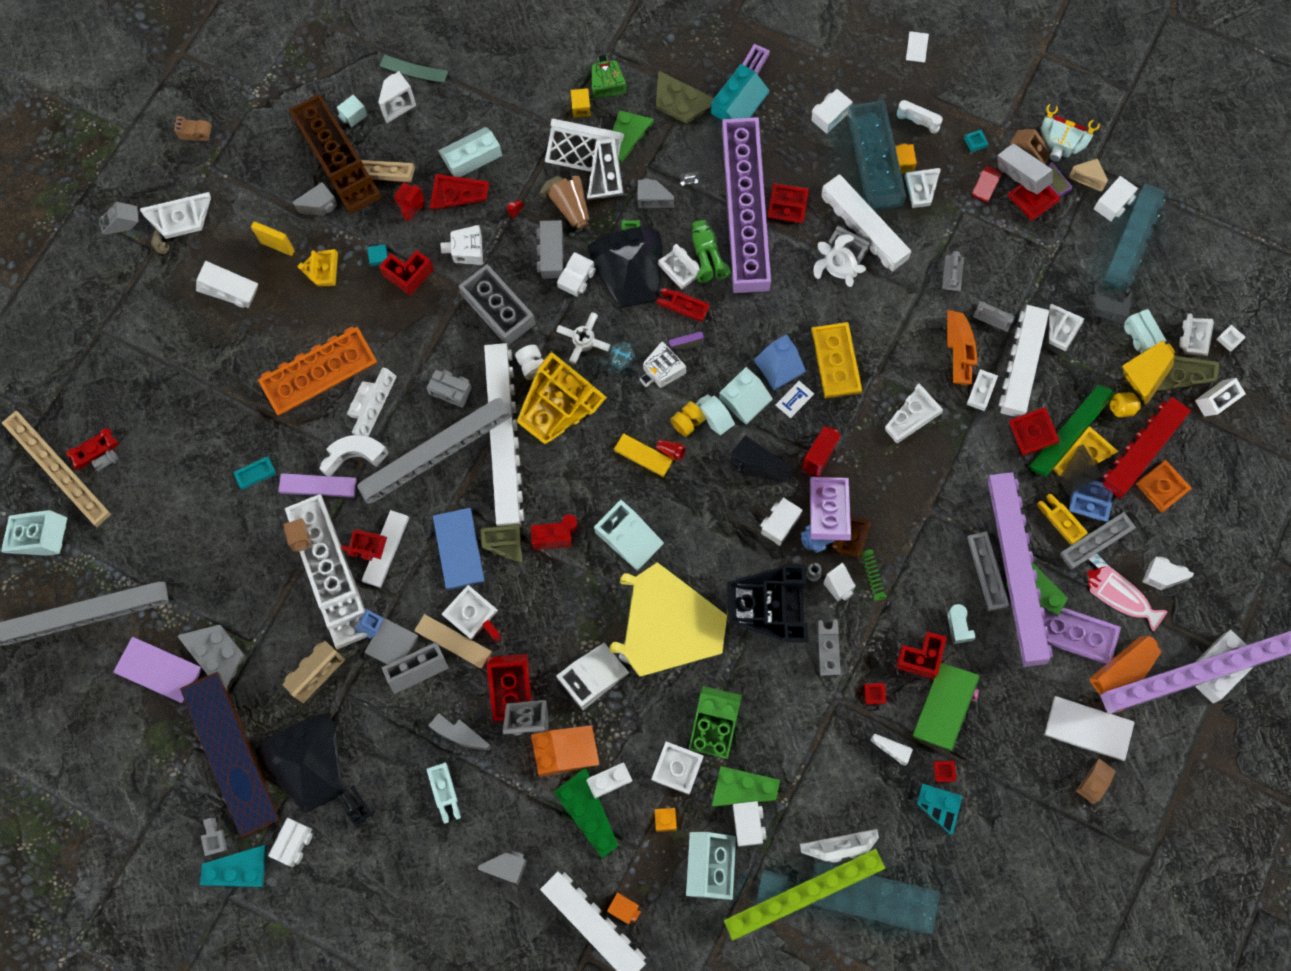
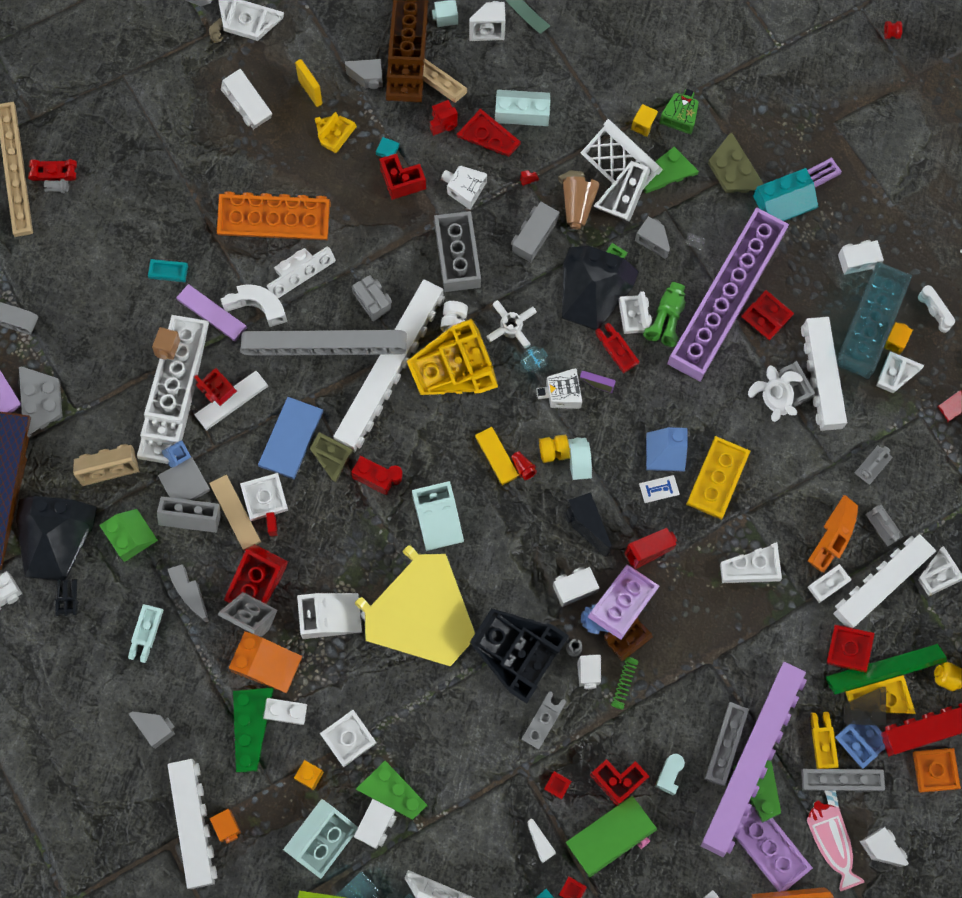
camera: 25 degrees right, 0 degrees up
white brick [557,252,596,297] -> none
bright green slope [688,686,742,759] -> none
light aqua slope [719,367,772,425] -> none
none -> bright green slope [100,509,158,562]

